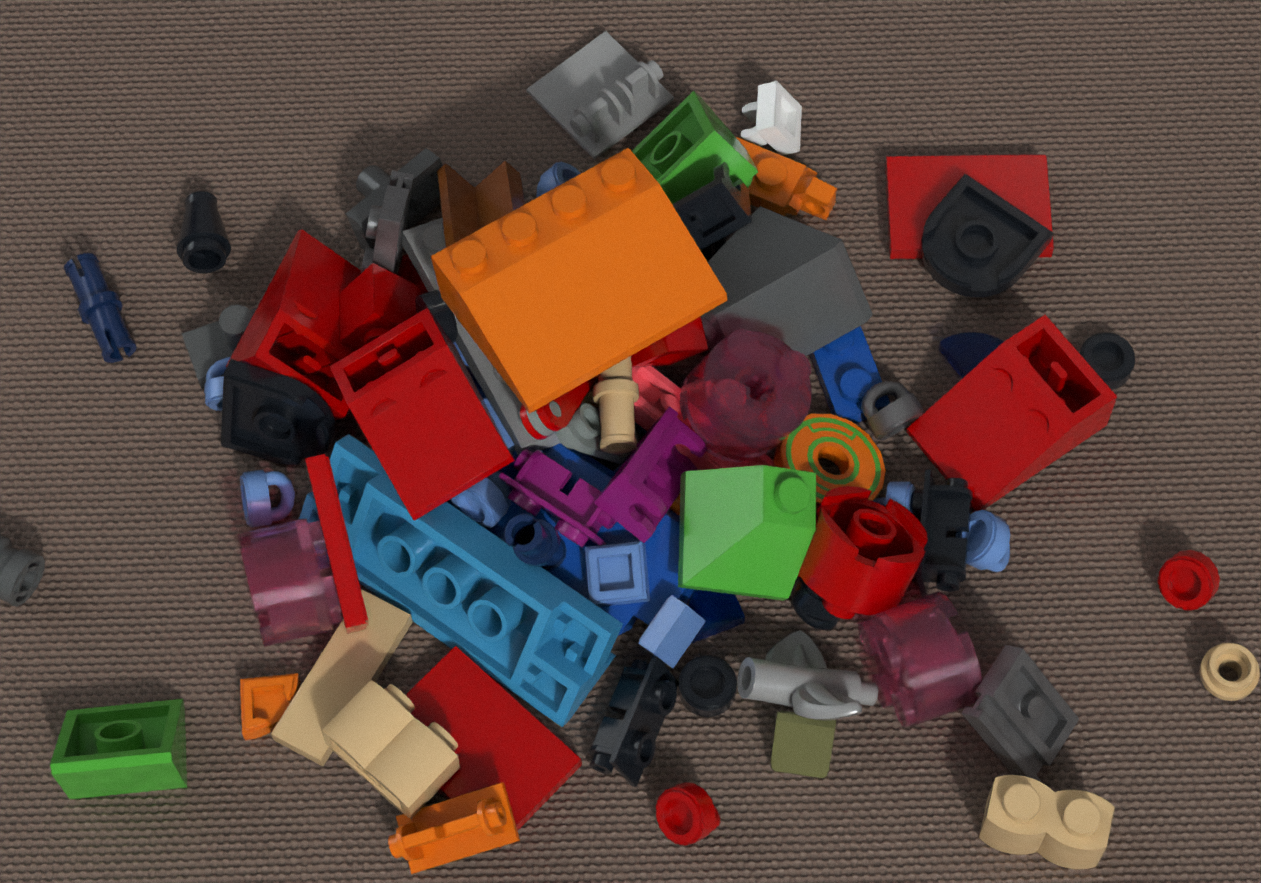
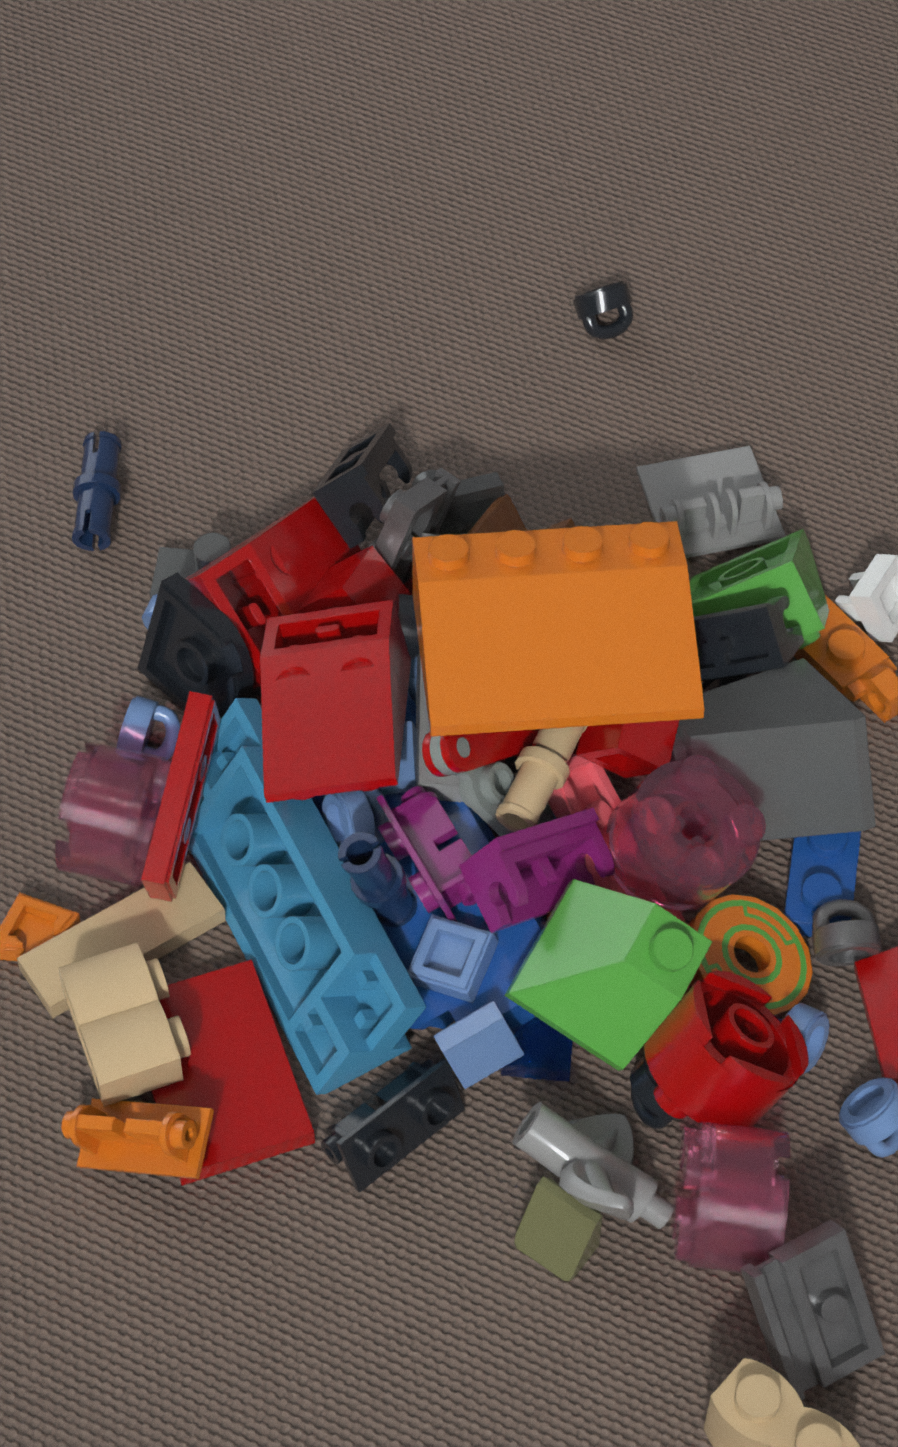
camera: 25 degrees right, 10 degrees down
black cone [177,191,231,273] -> none
red tile [655,782,721,846] -> none
black tile [679,655,737,717] -> none
black hinge [912,470,973,597] -> none
none -> black hinge [312,423,413,549]

